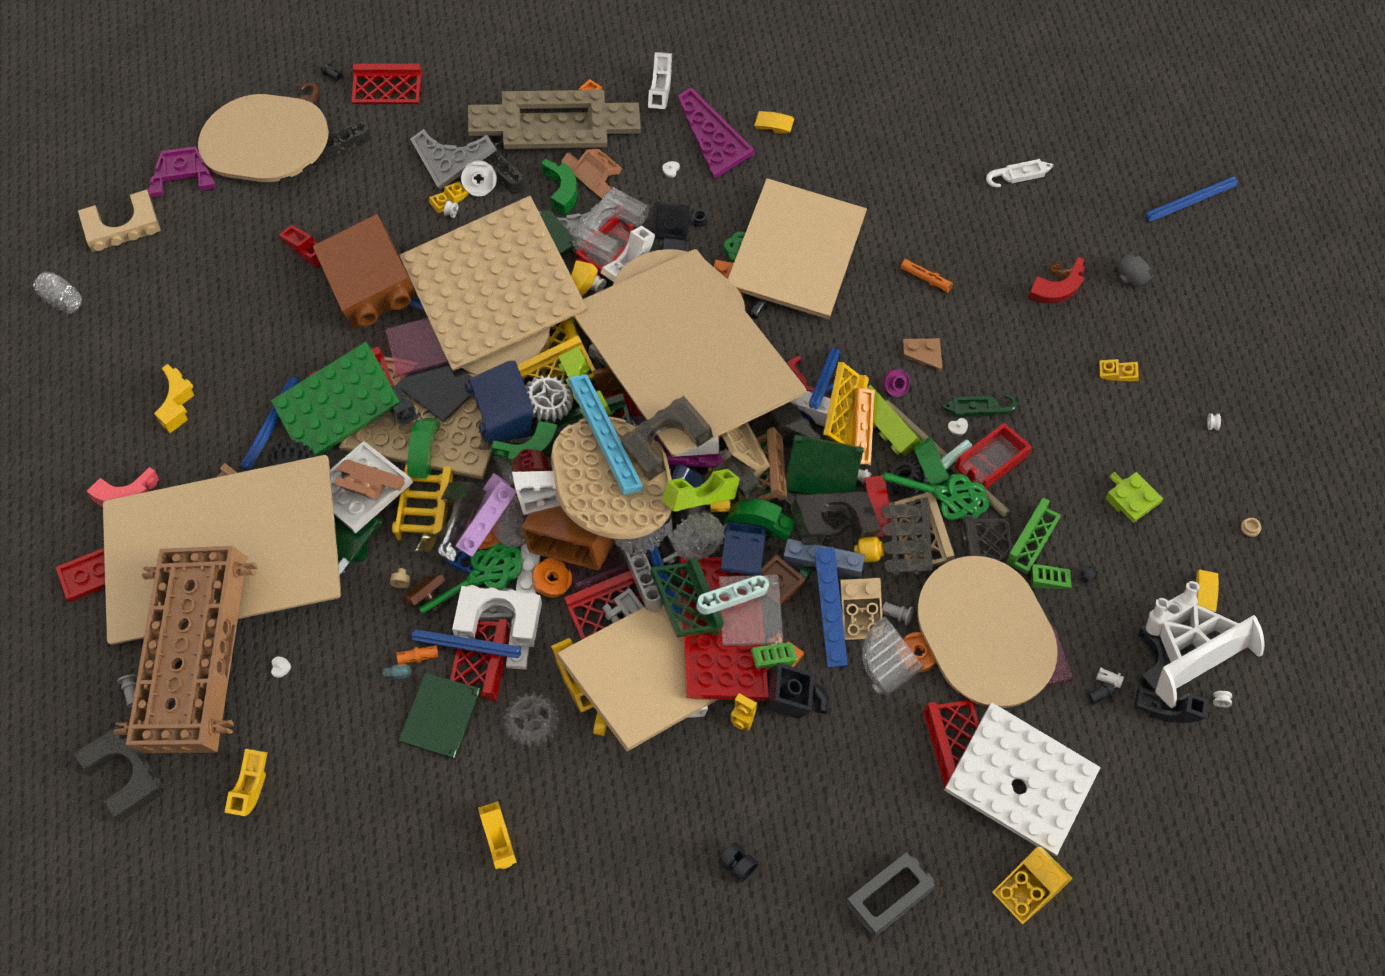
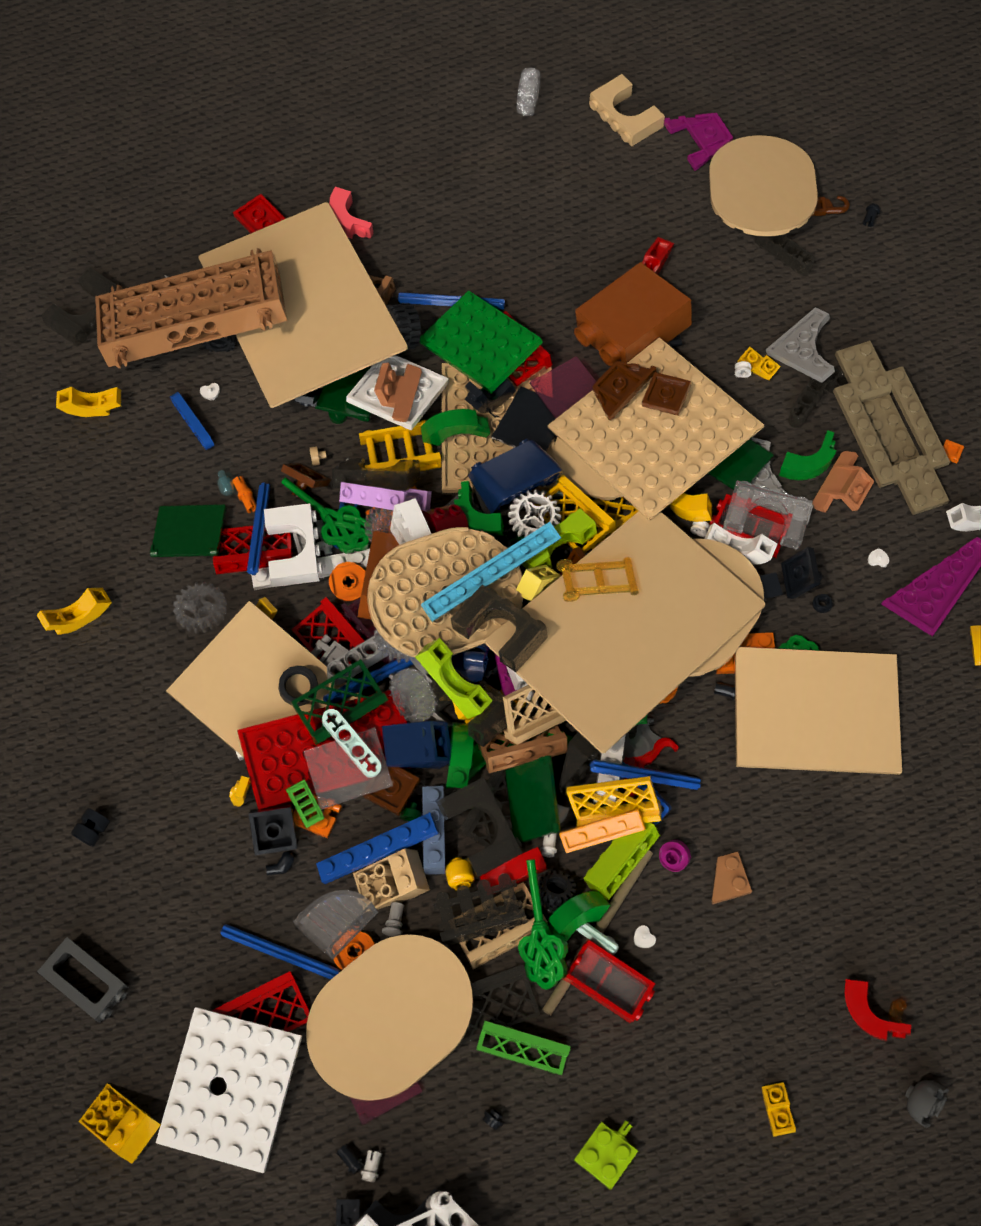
camera: 75 degrees right, 5 degrees up
yellow arch [154,364,194,433] -> none
red fence [352,64,423,104] -> none
white plate [461,160,496,196] -> none
orange pin [900,259,953,293] -> none
dark green plate [942,394,1017,417] -> none
bright green slope [1030,564,1072,589] -> none
none -> blue beam [170,392,214,450]
none -> blue axle [221,924,341,979]
none -> black tyre [278,665,318,706]
none -> light yellow brick [516,565,561,601]
none -> clear yellow piece [556,557,639,602]
none -> reddish brown wing [592,361,657,421]
none -> reddish brown plate [642,372,691,416]

